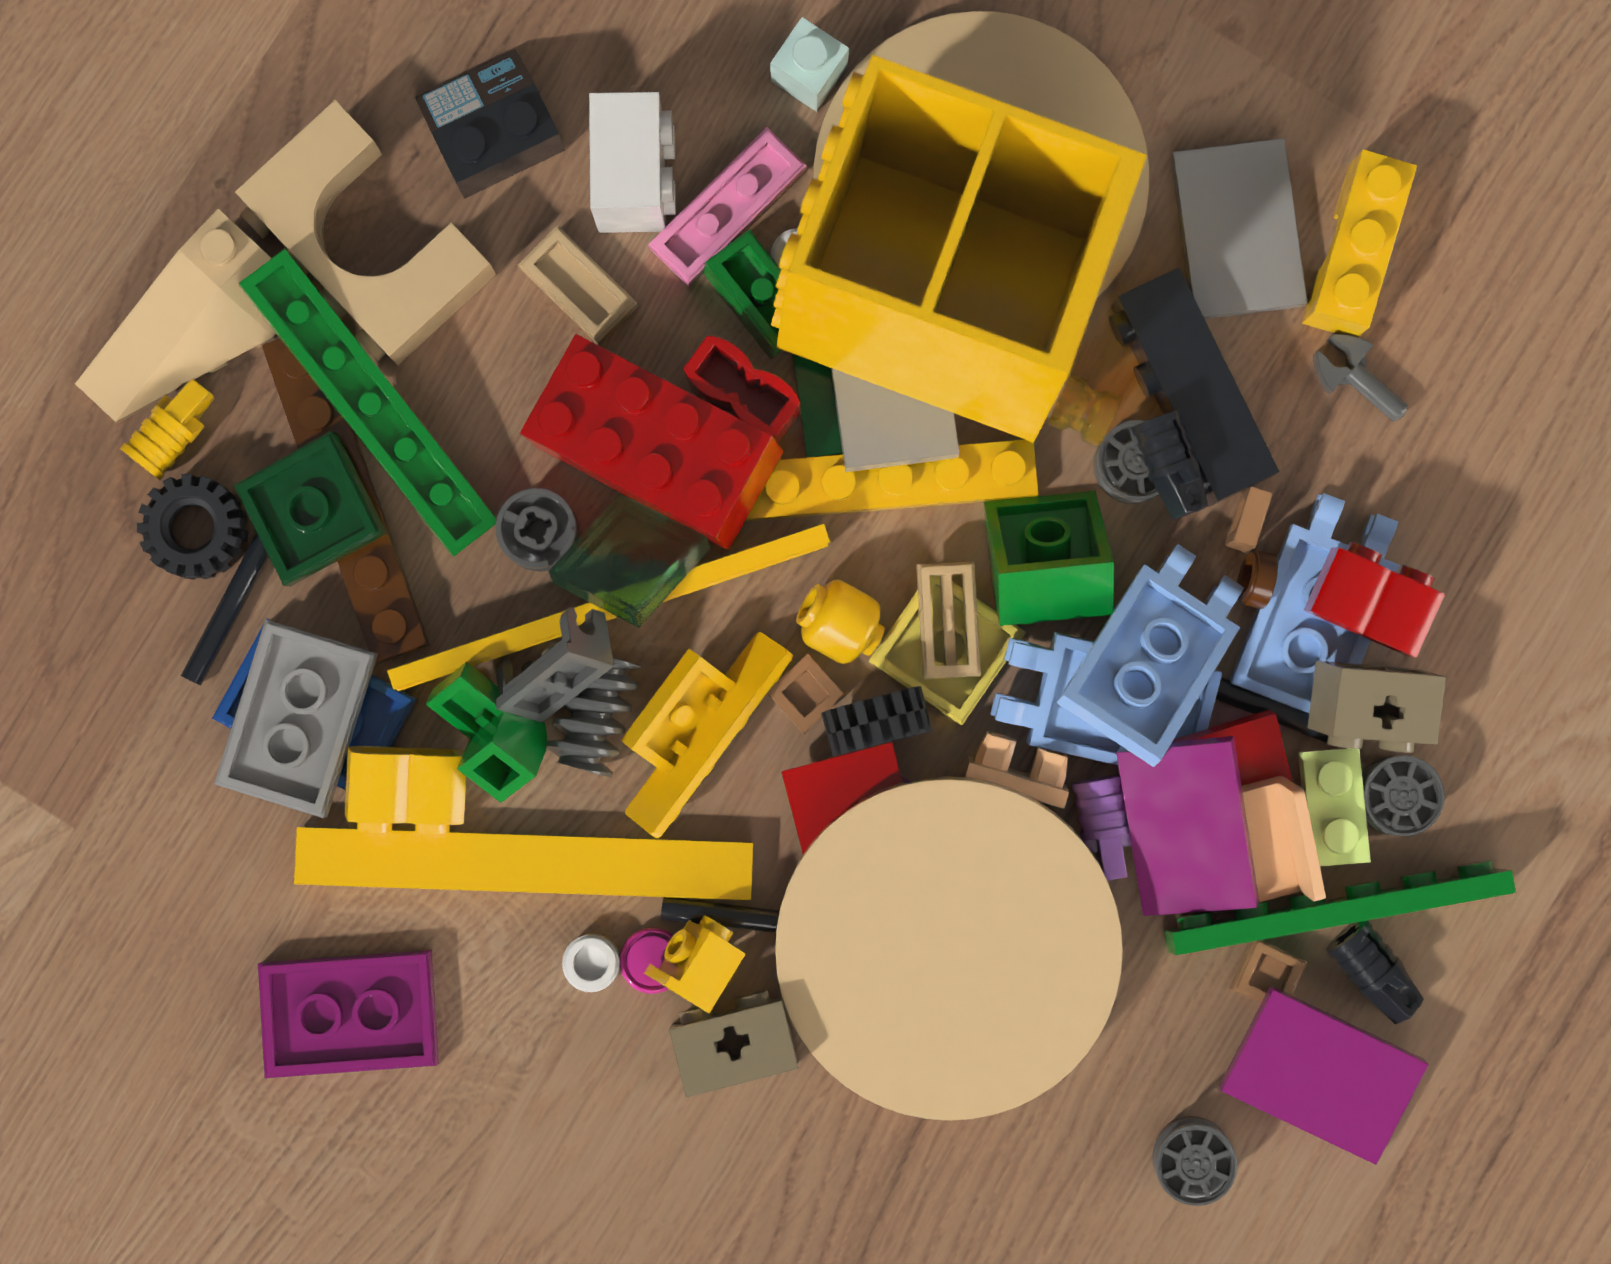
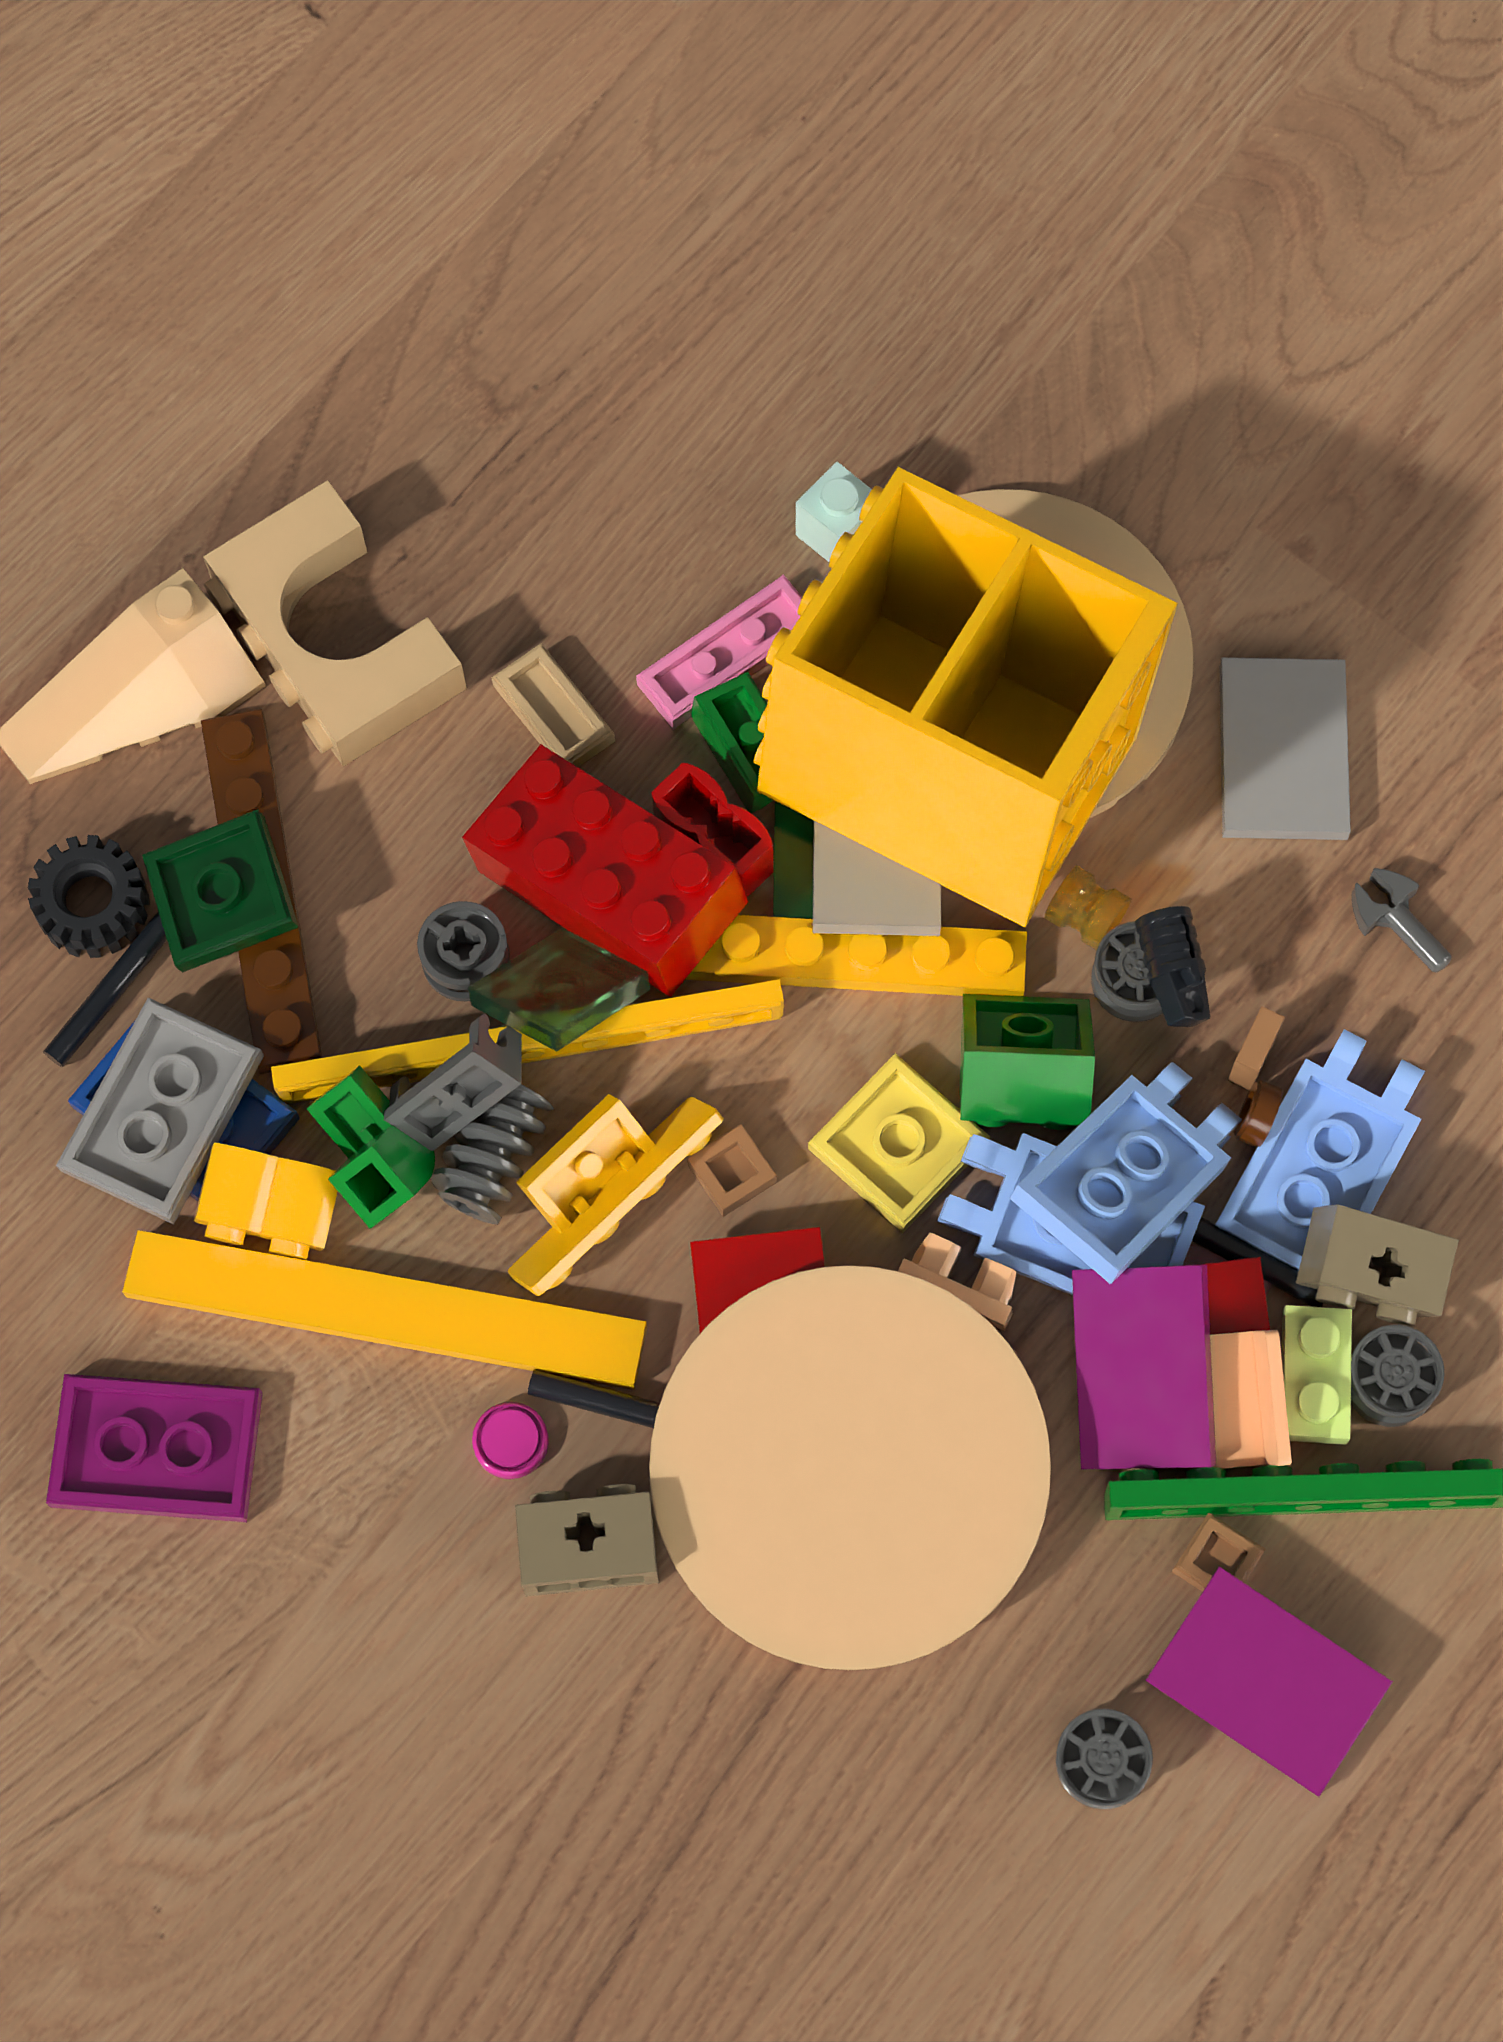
camera: 15 degrees right, 15 degrees down
yellow hinge [119,379,214,481] -> none
green plate [239,249,497,557] -> none
black slope [415,49,565,199] -> none
white tile [562,934,620,992] -> none
white piece [589,92,676,233] -> none
yellow brick [644,915,745,1013] -> none
yellow head [796,579,885,664] -> none
black tyre [821,686,933,757] -> none
tan tile [916,561,981,679] -> none
medium lavender hinge [1071,775,1132,881] -> none
black brick [1109,267,1279,507] -> none
yellow arch [1302,149,1417,338] -> none
red brick [1304,542,1445,658] -> none
black hinge [1326,920,1424,1025] -> none

